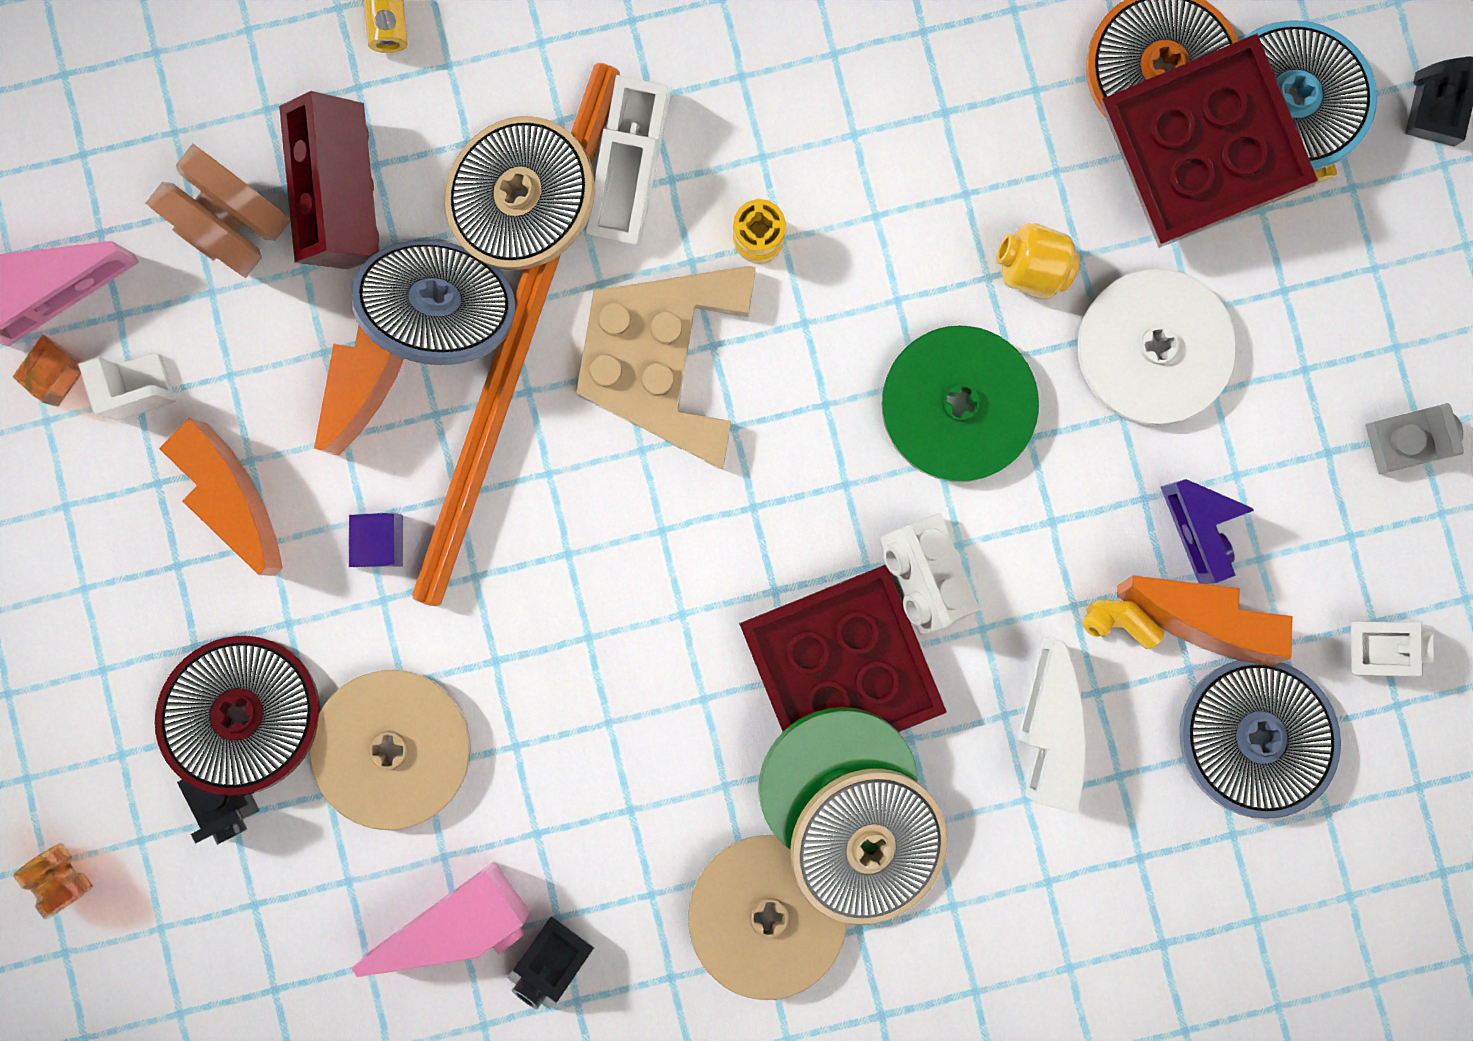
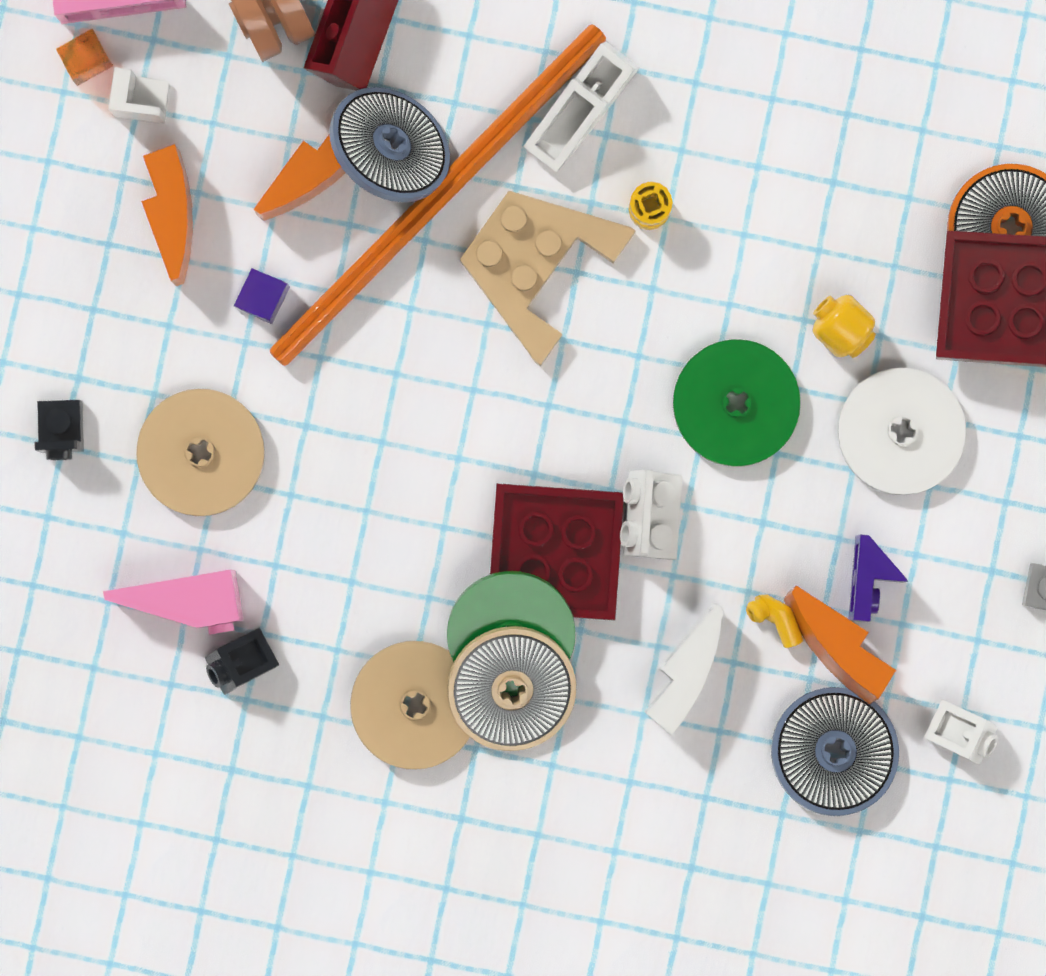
camera: 30 degrees right, 0 degrees up
piece [154,636,320,796] -> none
piece [445,116,595,270] -> none

